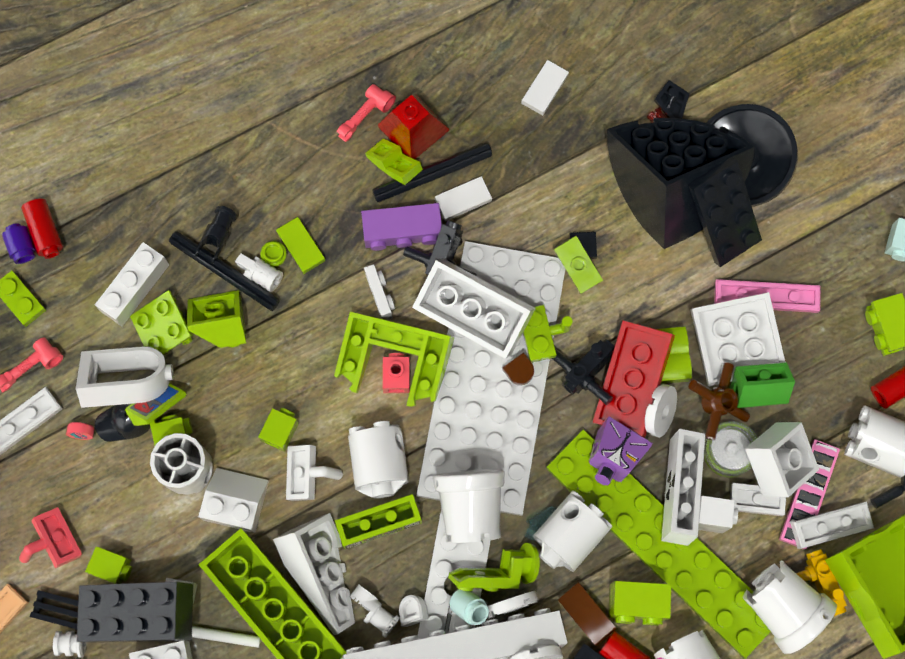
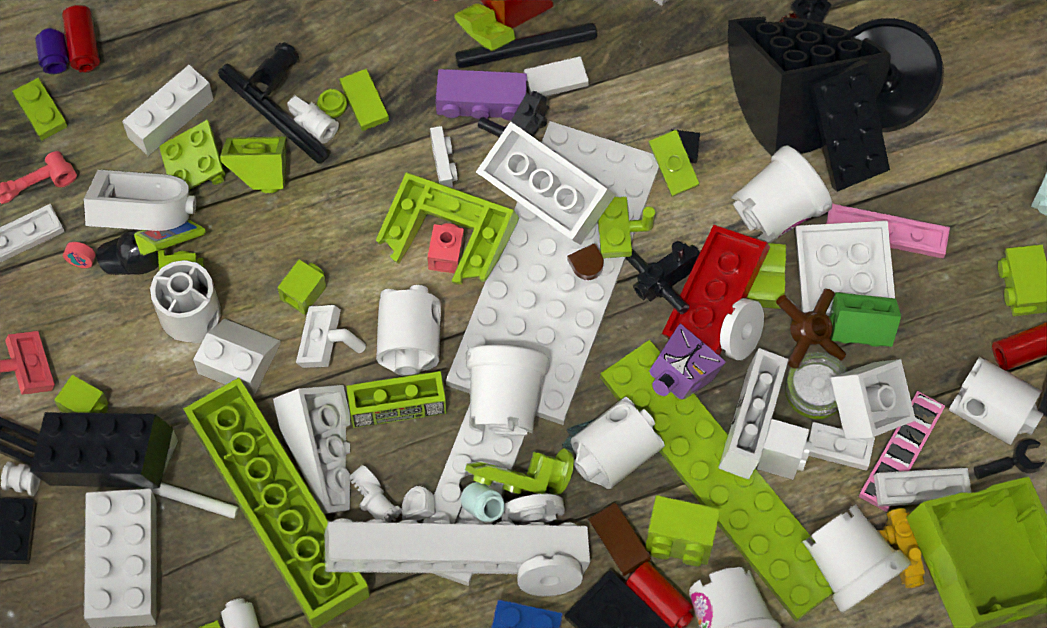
camera: 10 degrees right, 10 degrees down
none -> white piece [732,145,832,243]

